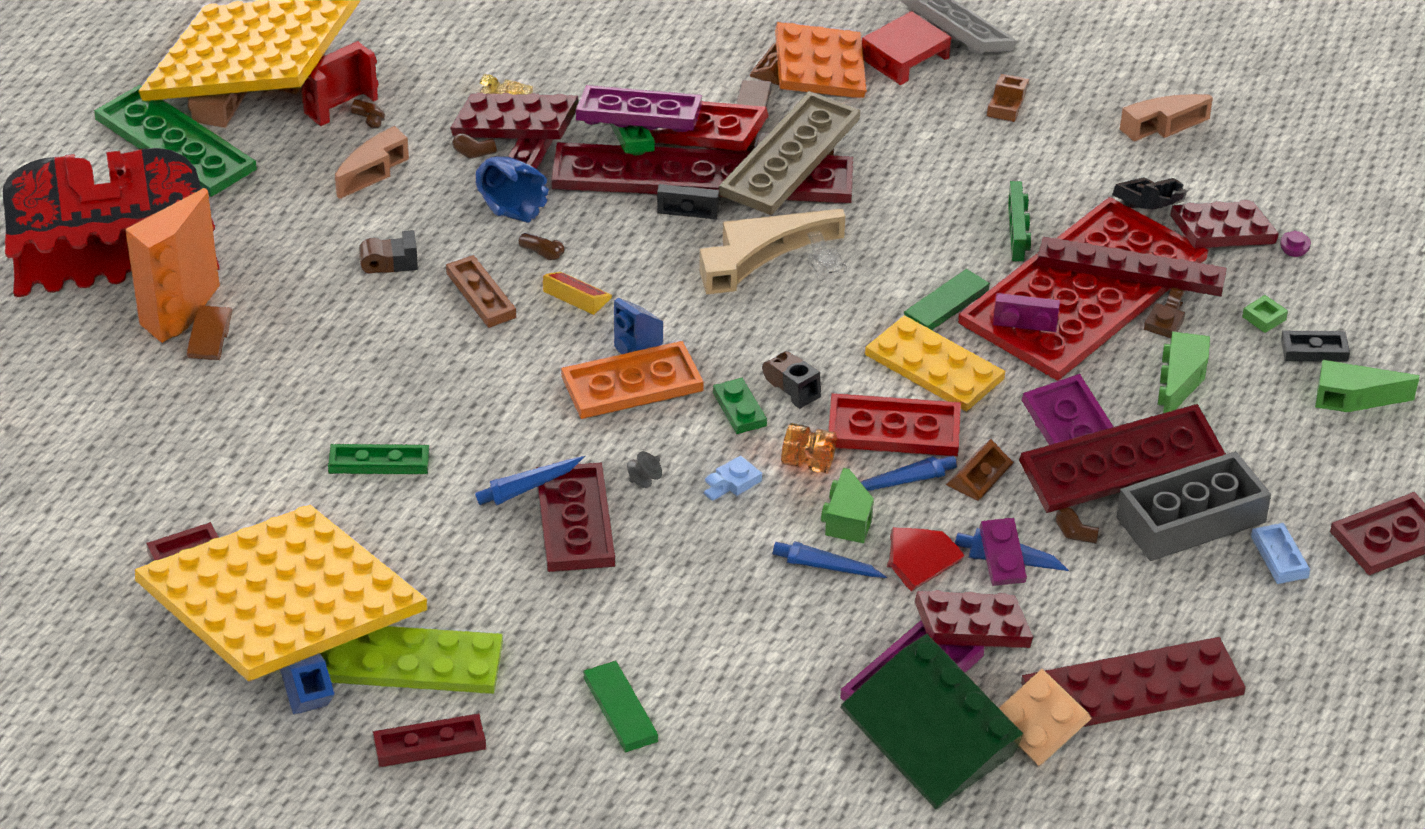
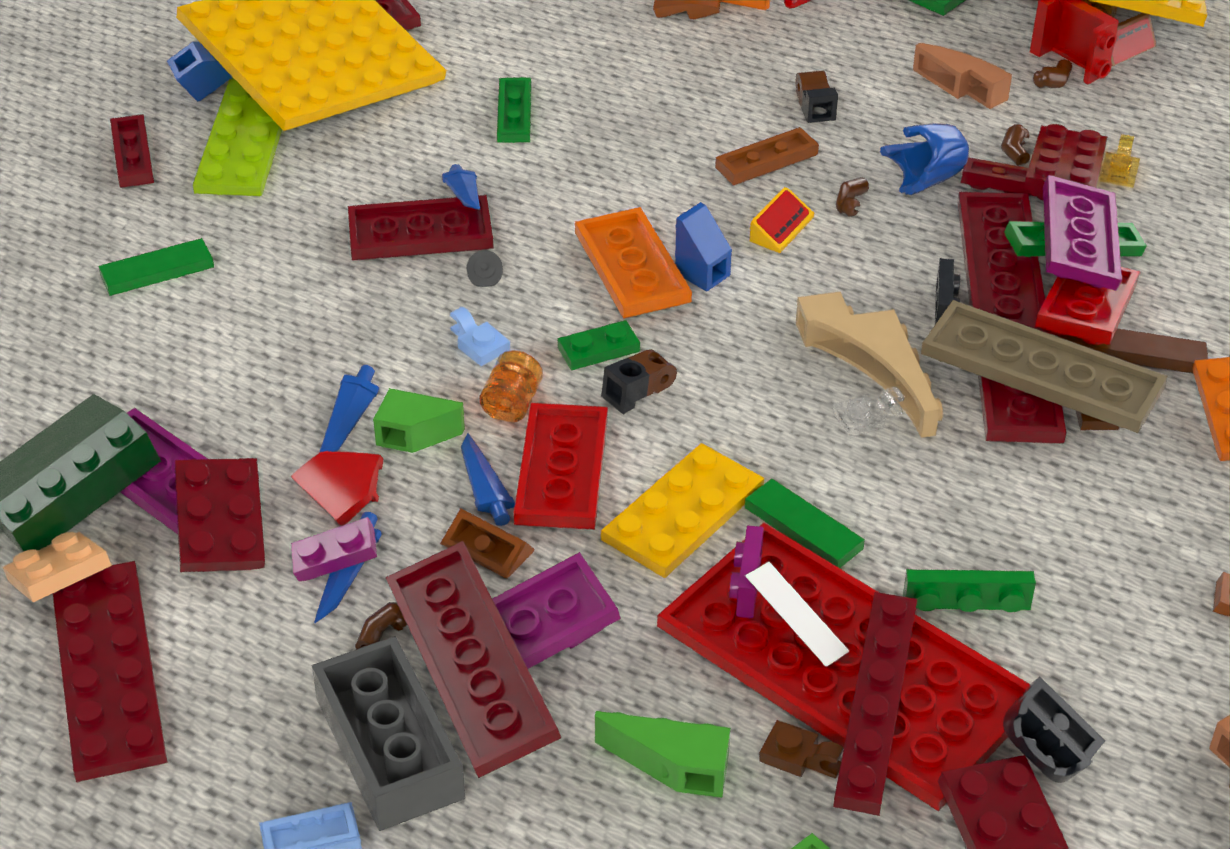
camera: 90 degrees right, 0 degrees up
none -> white sticker [745,562,849,667]

